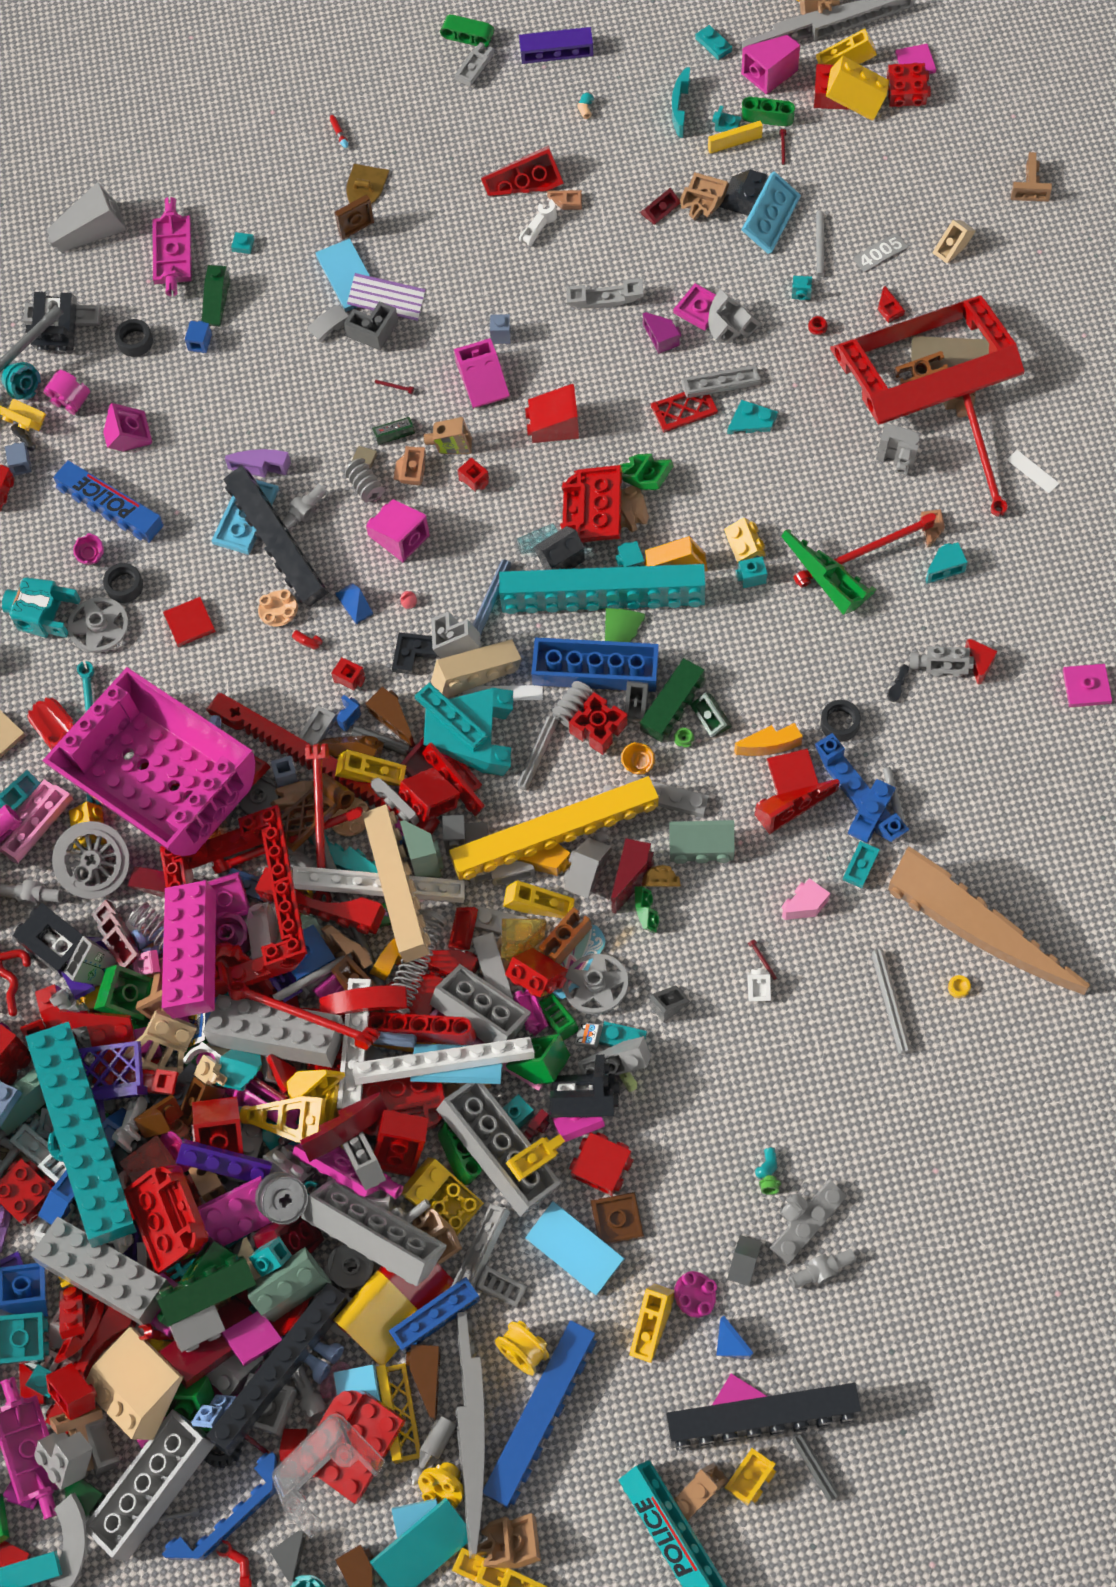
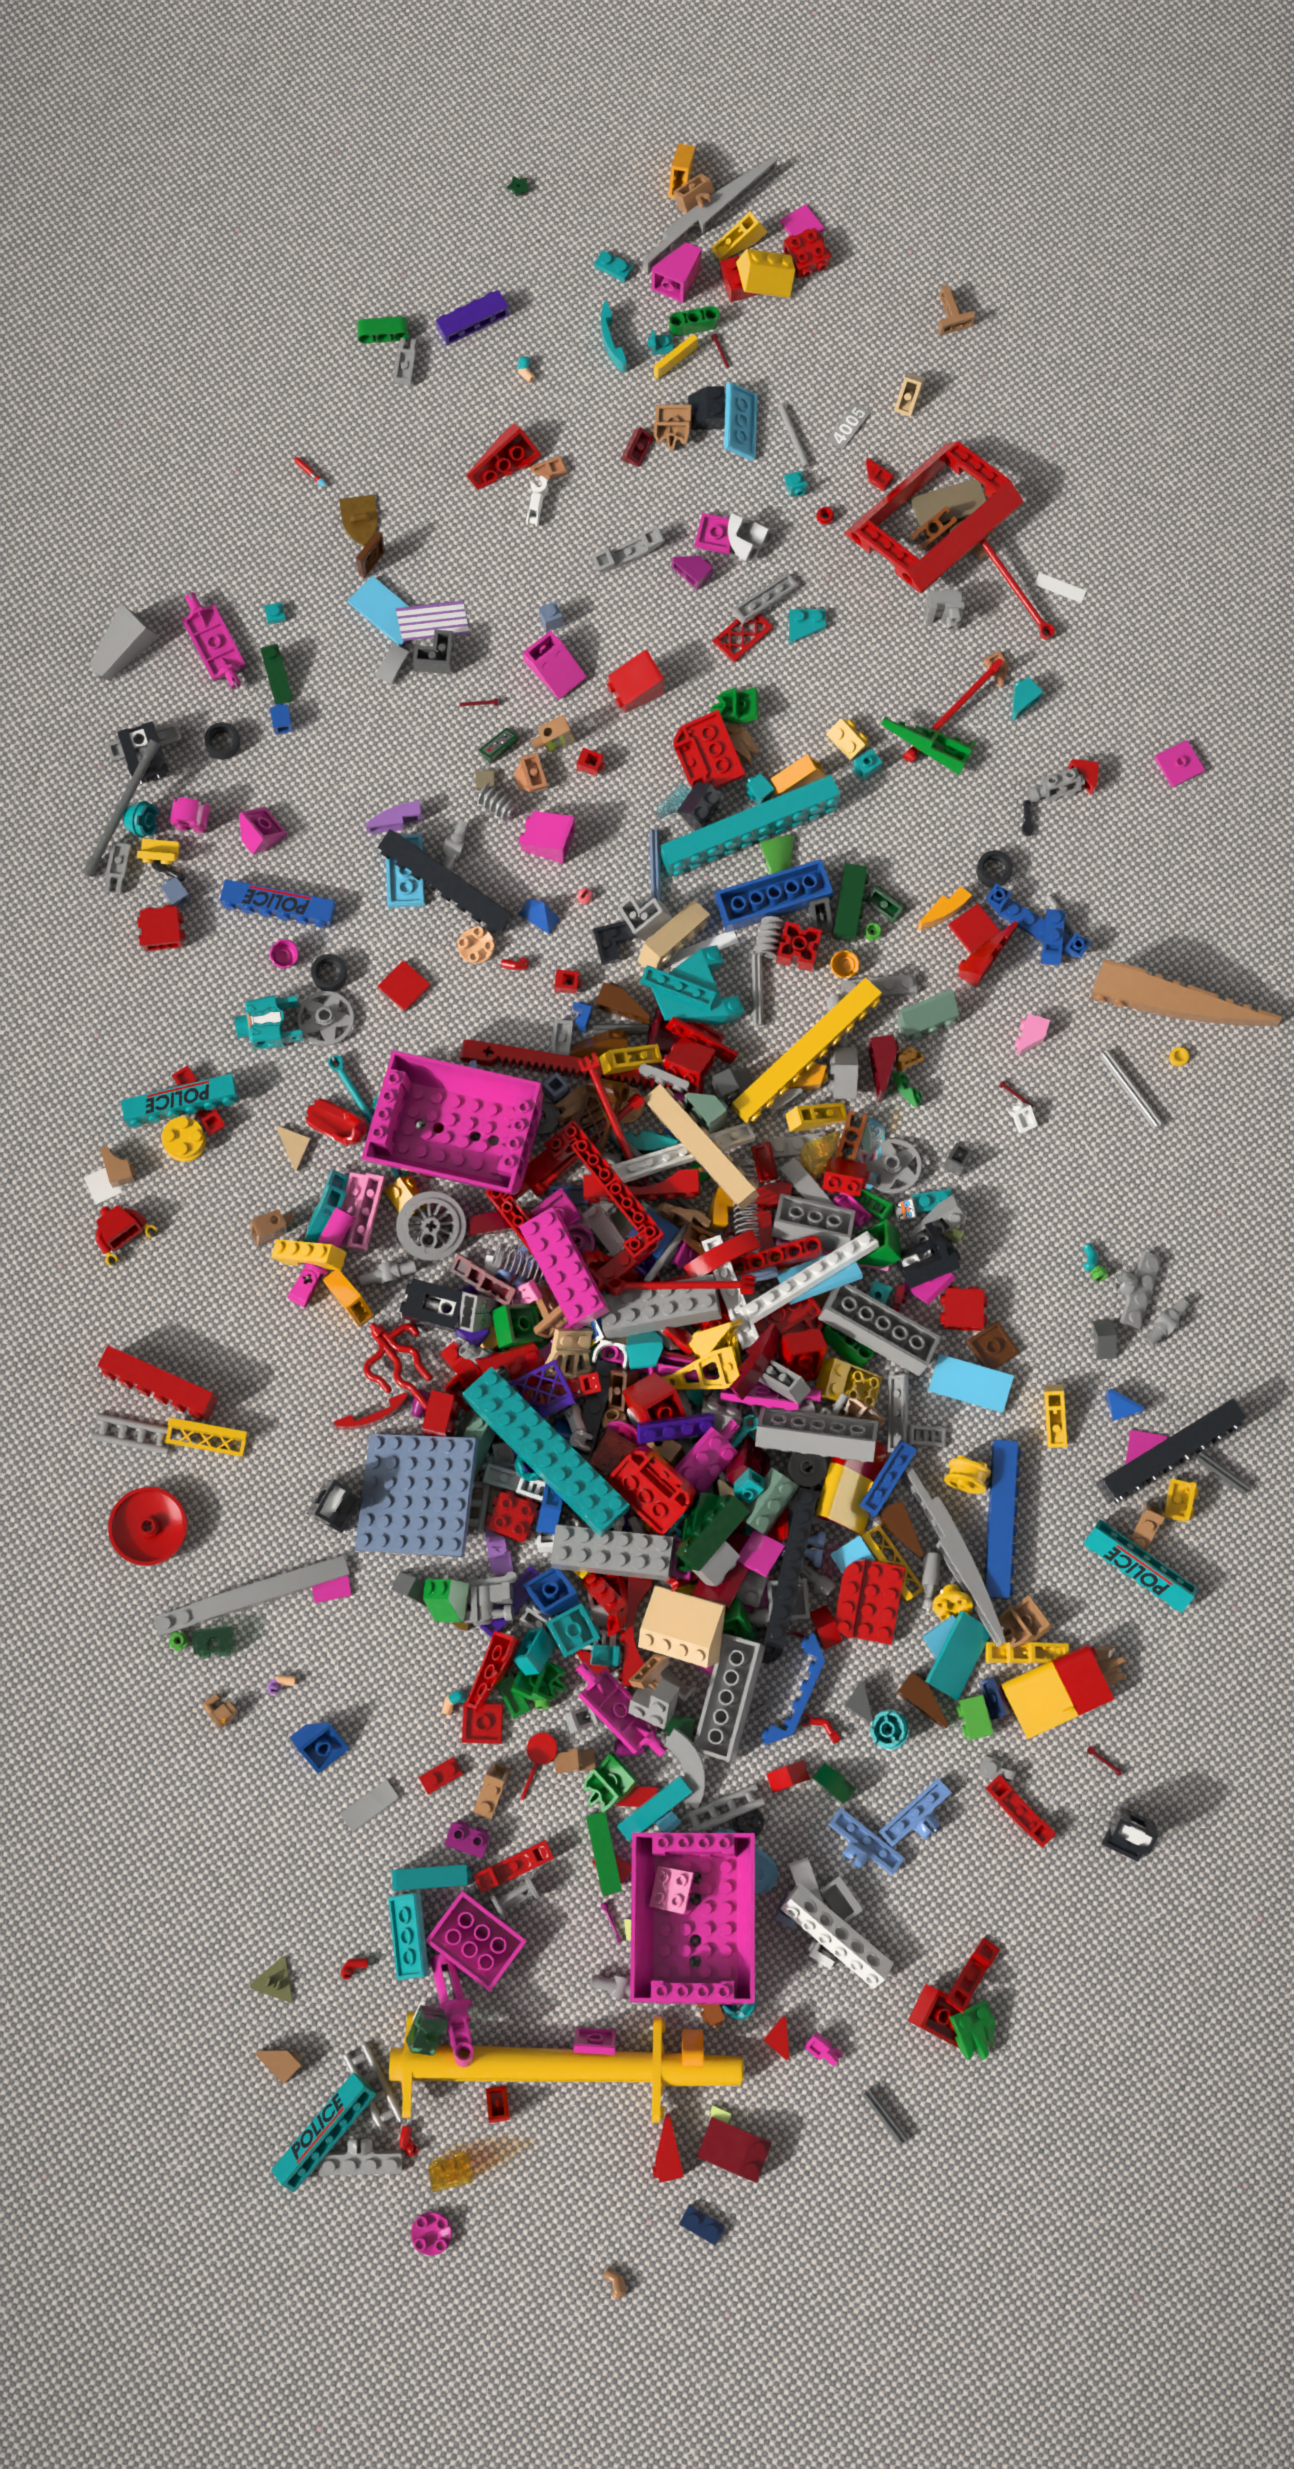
camera: 30 degrees left, 10 degrees up
red brick [46,1363,97,1421] -> none
reddish brown slope [133,1095,184,1138] -> none
light blue slope [191,1394,236,1428] -> none
tan plate [193,1055,228,1086] -> none
flat silver wheel [255,1172,308,1224] -> none
clear windscreen [272,1414,385,1539] -> none
yellow hinge [506,1134,565,1182] -> none
dark pink dish [674,1271,717,1318] -> none
teal plate [843,841,880,888] -> none

